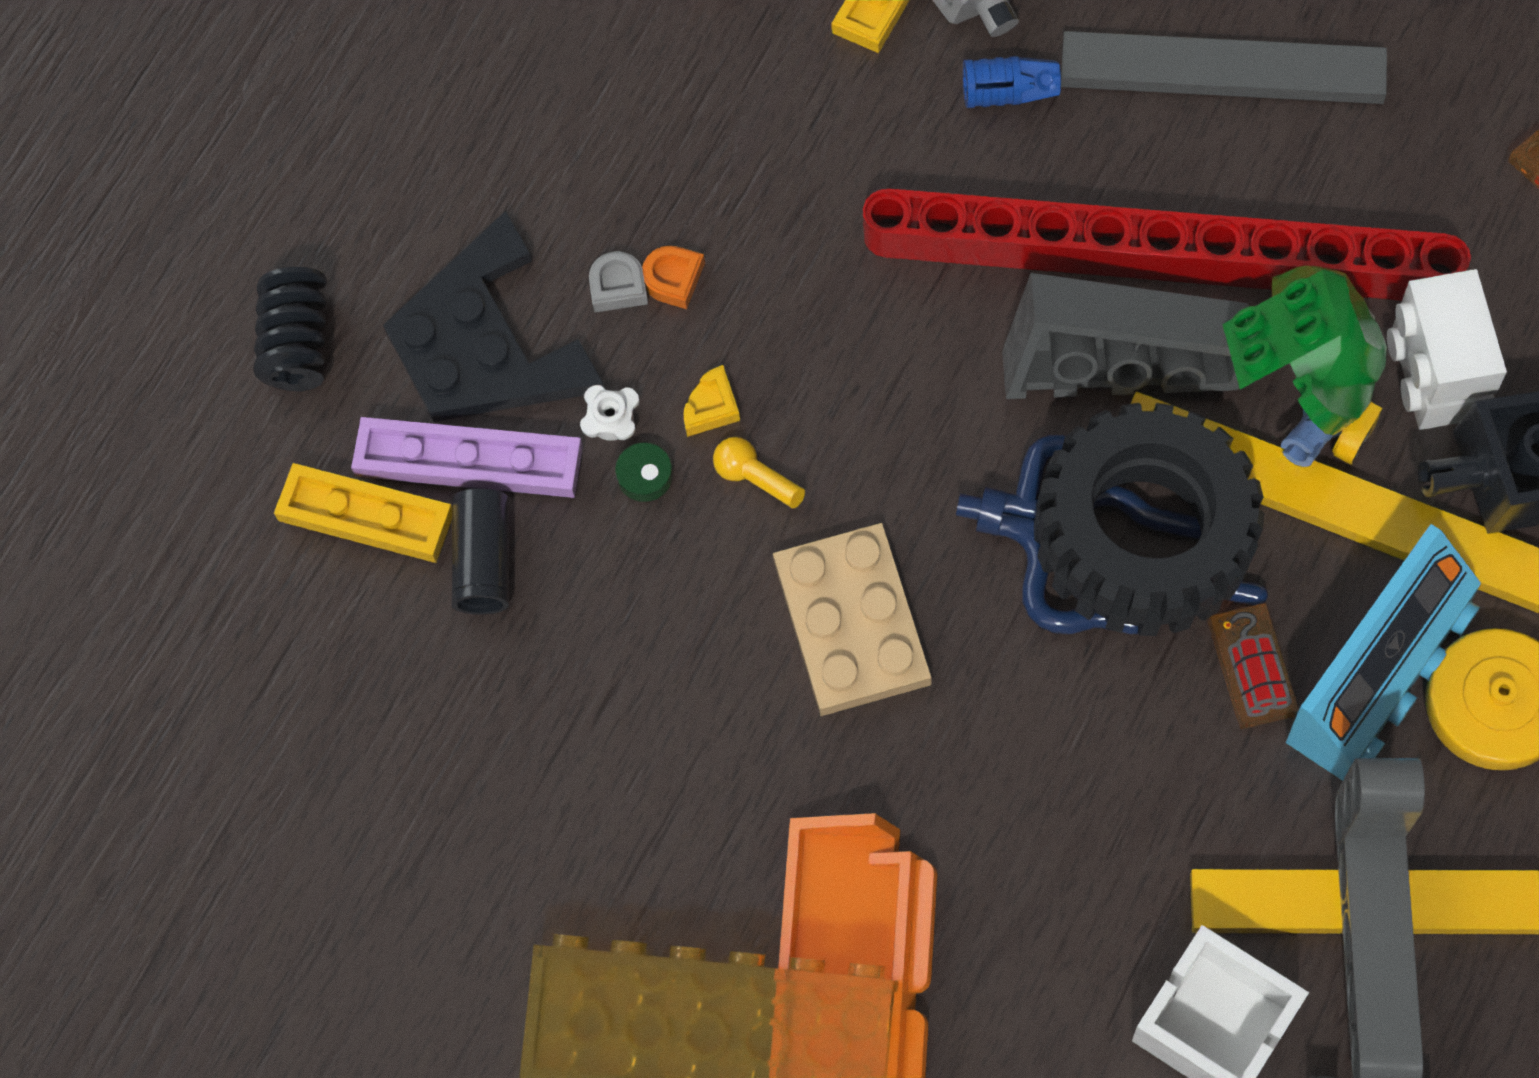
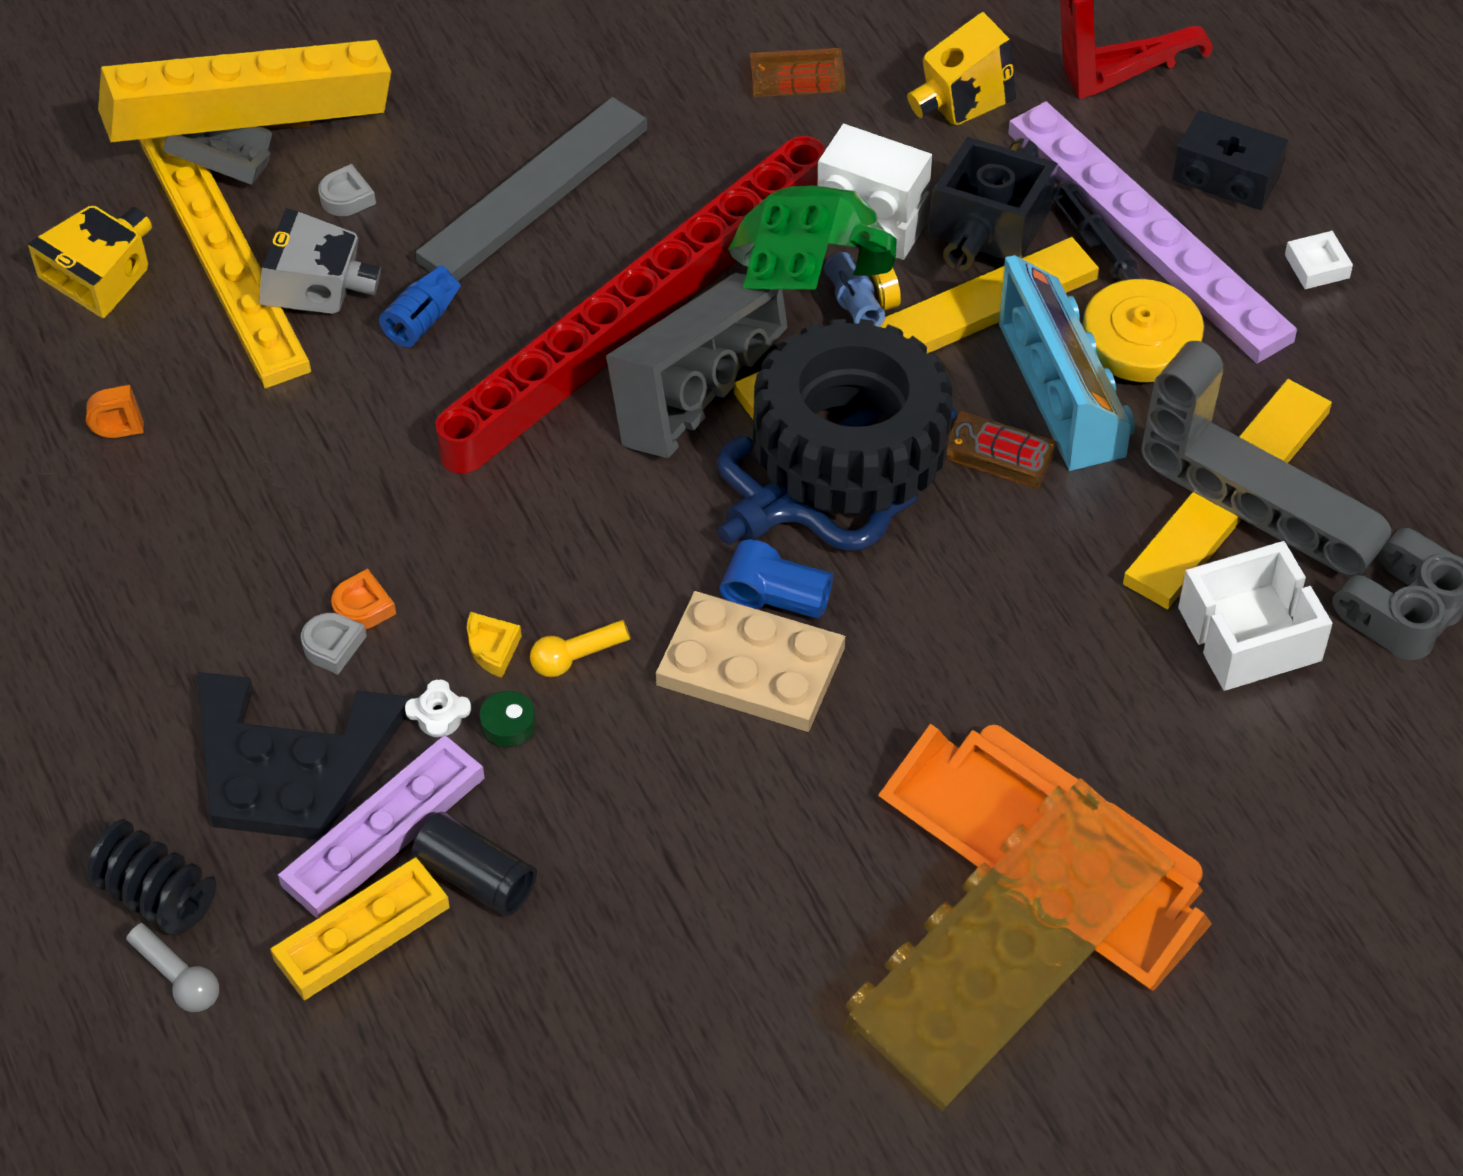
camera: 60 degrees left, 15 degrees down
none -> light grey bar [126,923,219,1012]
none -> blue piece [719,539,833,619]

